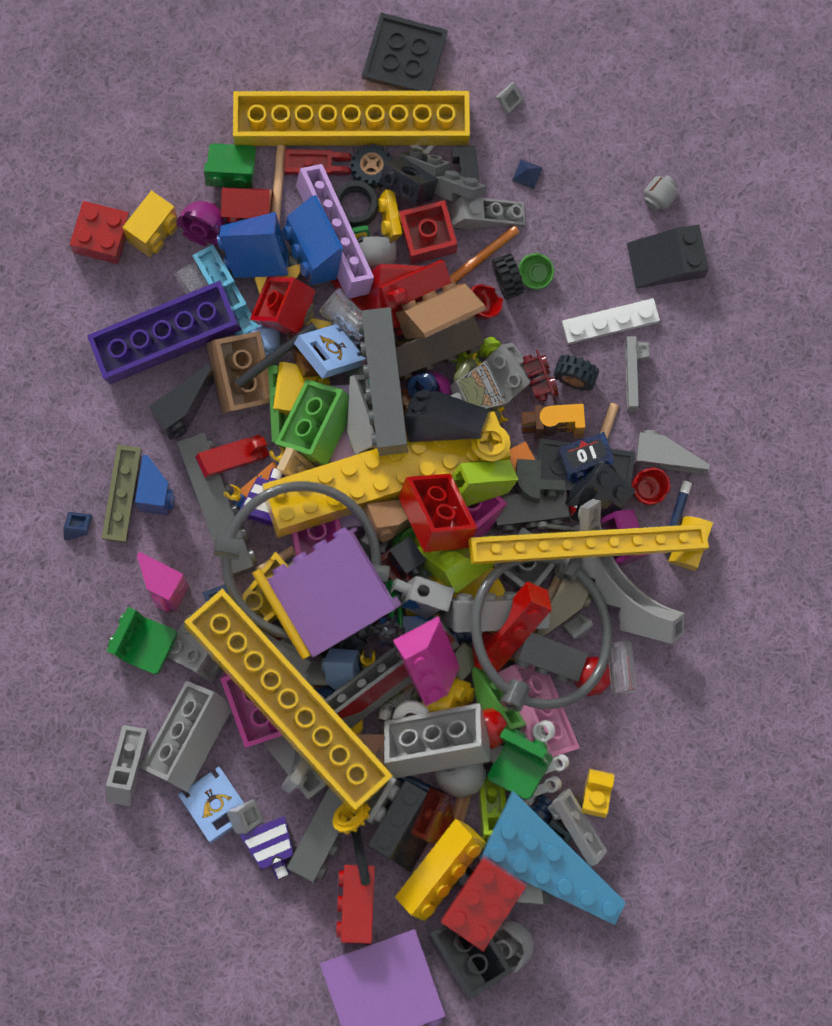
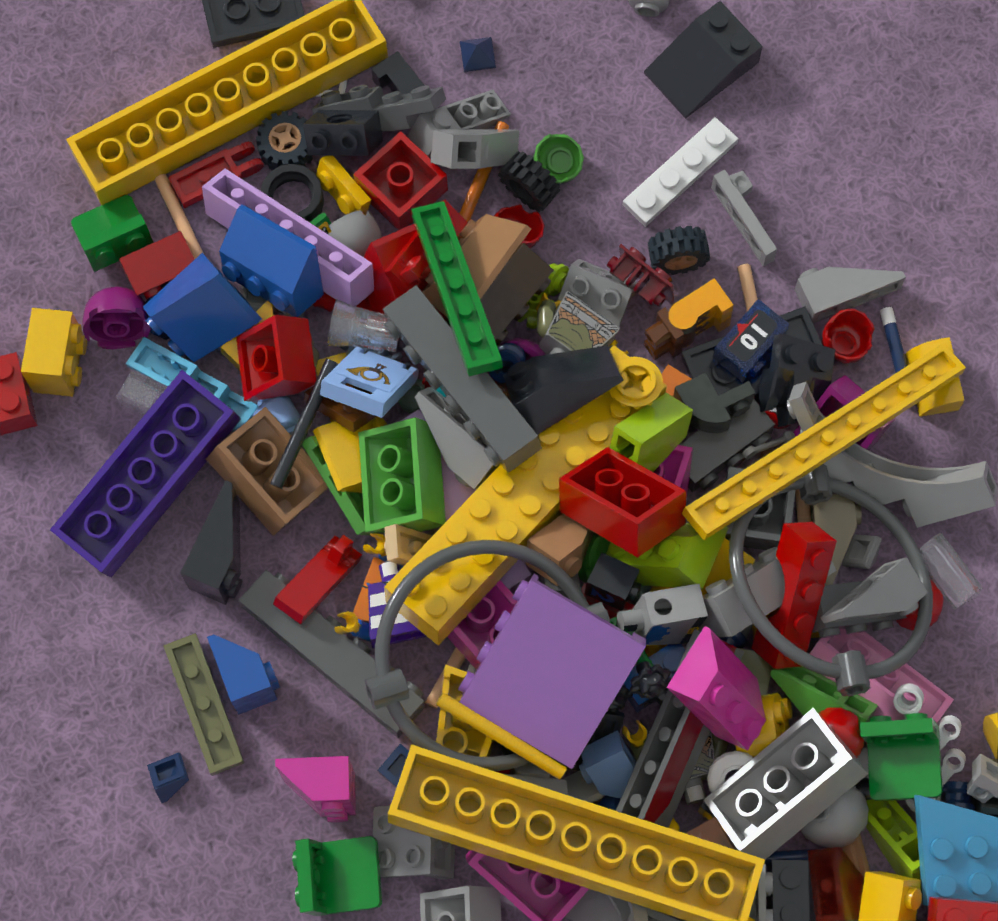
camera: 25 degrees left, 5 degrees down
none -> green plate [411,201,503,377]
none -> light grey slope [431,129,520,169]
none -> light grey slope [820,557,928,623]

